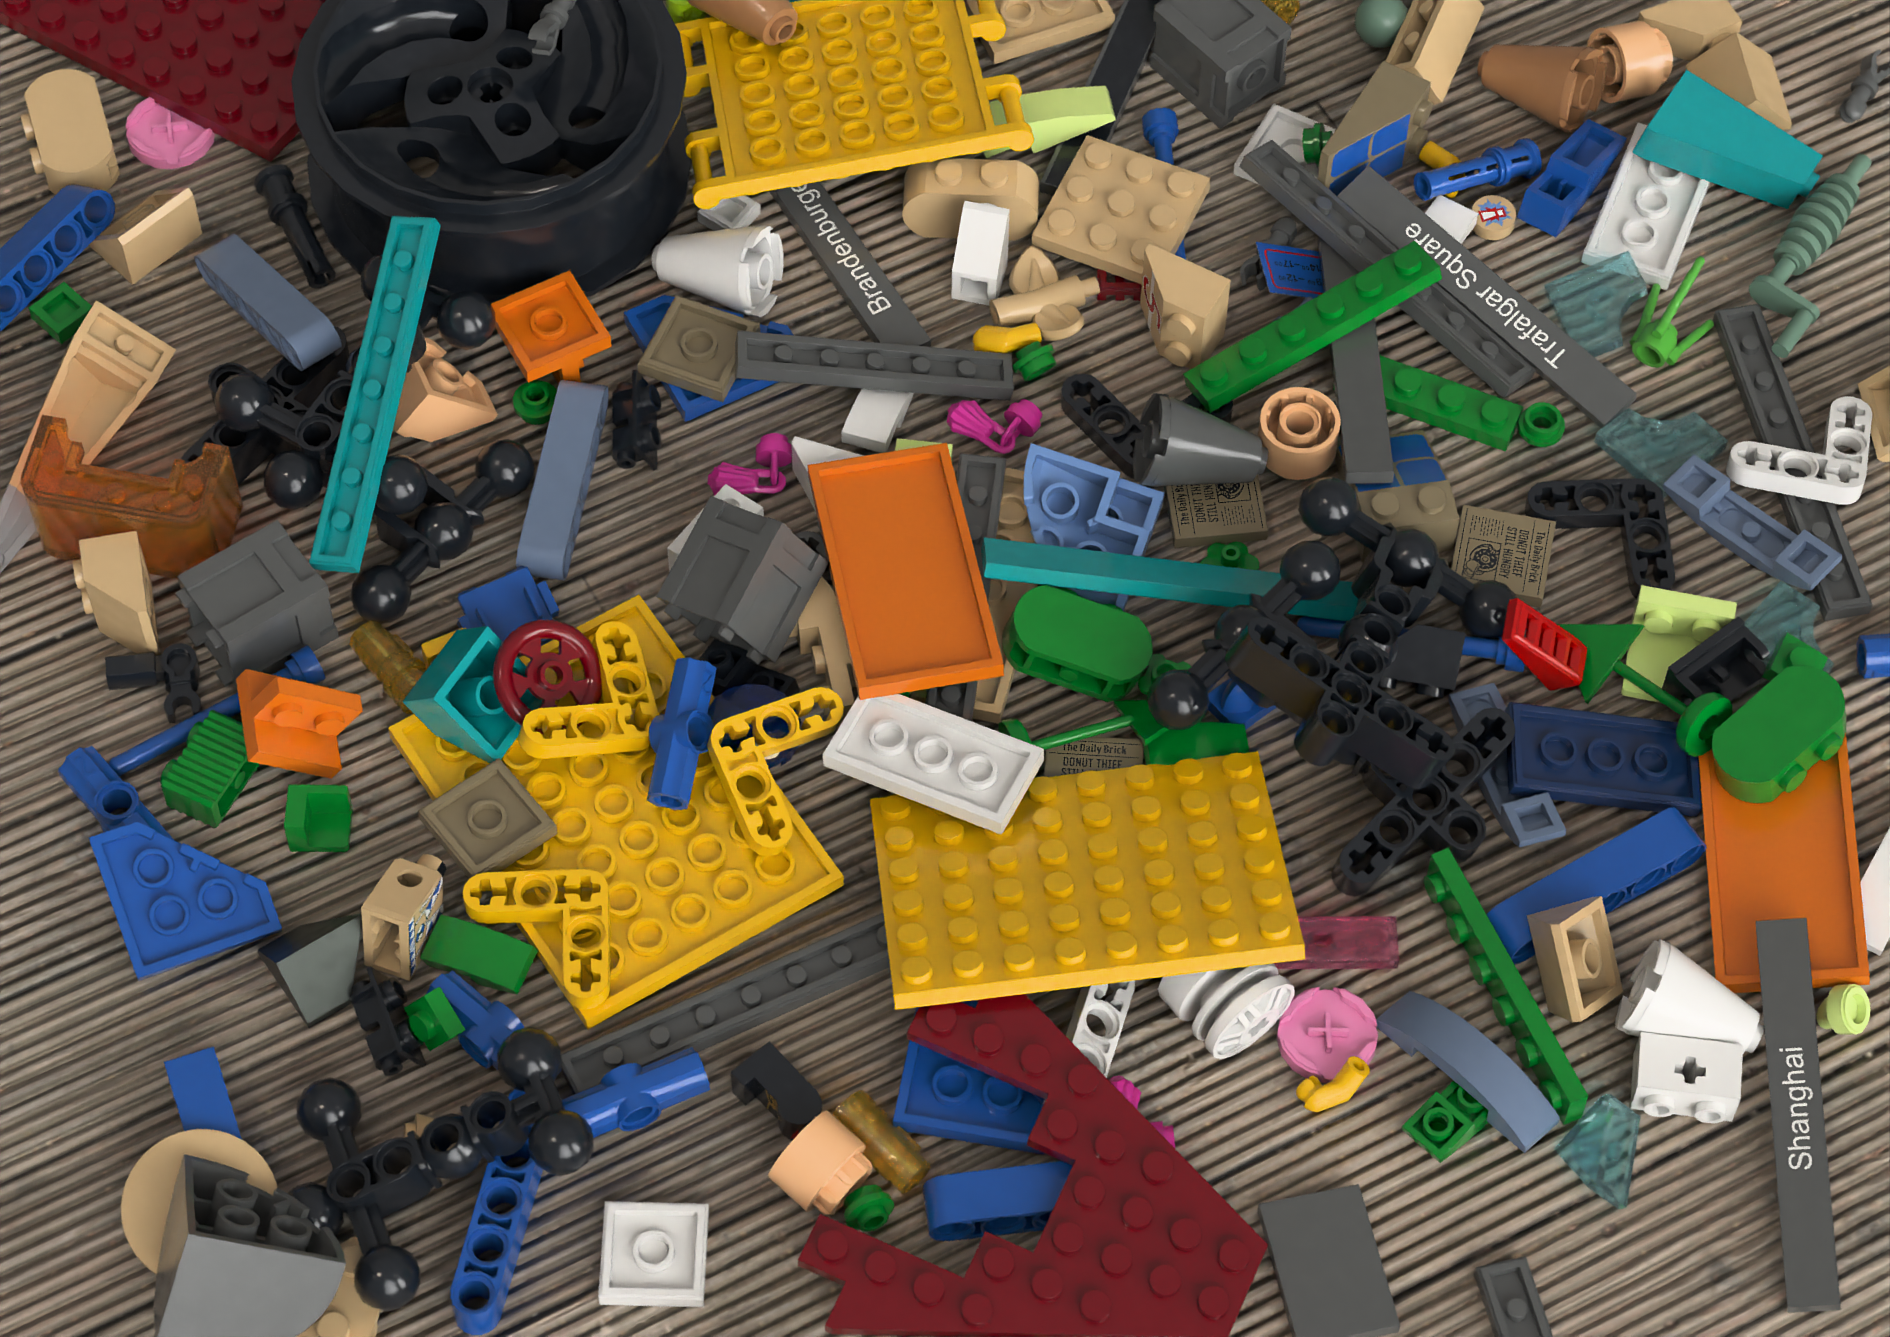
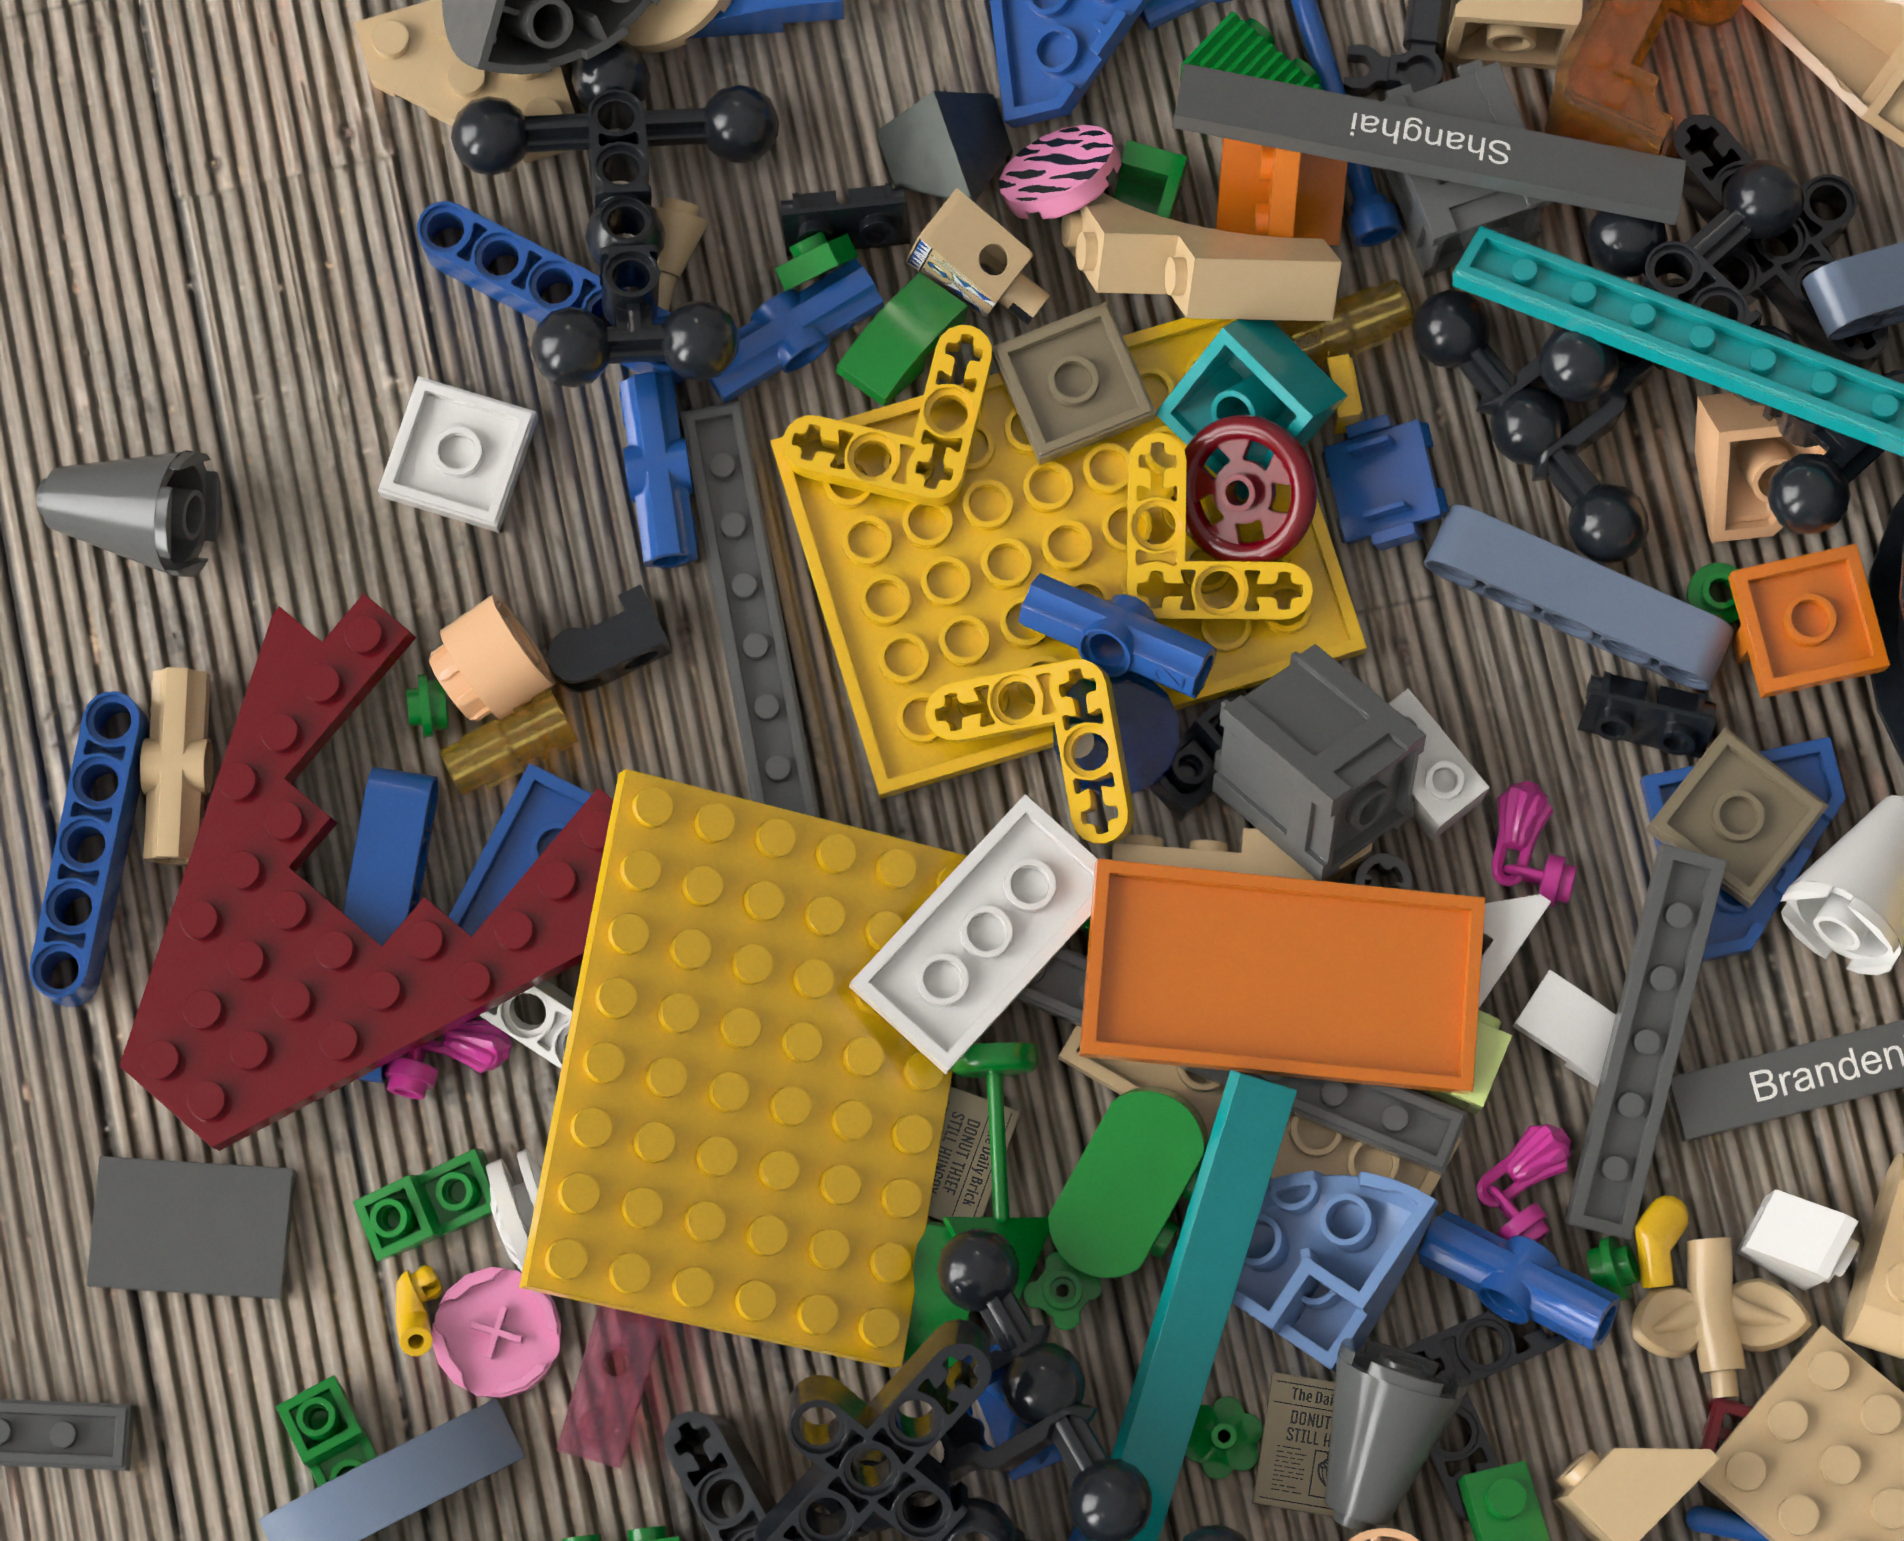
camera: 110 degrees right, 20 degrees up
none -> green slope [353,1148,493,1261]
none -> bright pink tile [999,125,1122,220]
none -> tan arch [1061,192,1342,321]
none -> dark grey tile [1172,64,1686,225]
none -> blue piece [1418,1210,1620,1351]

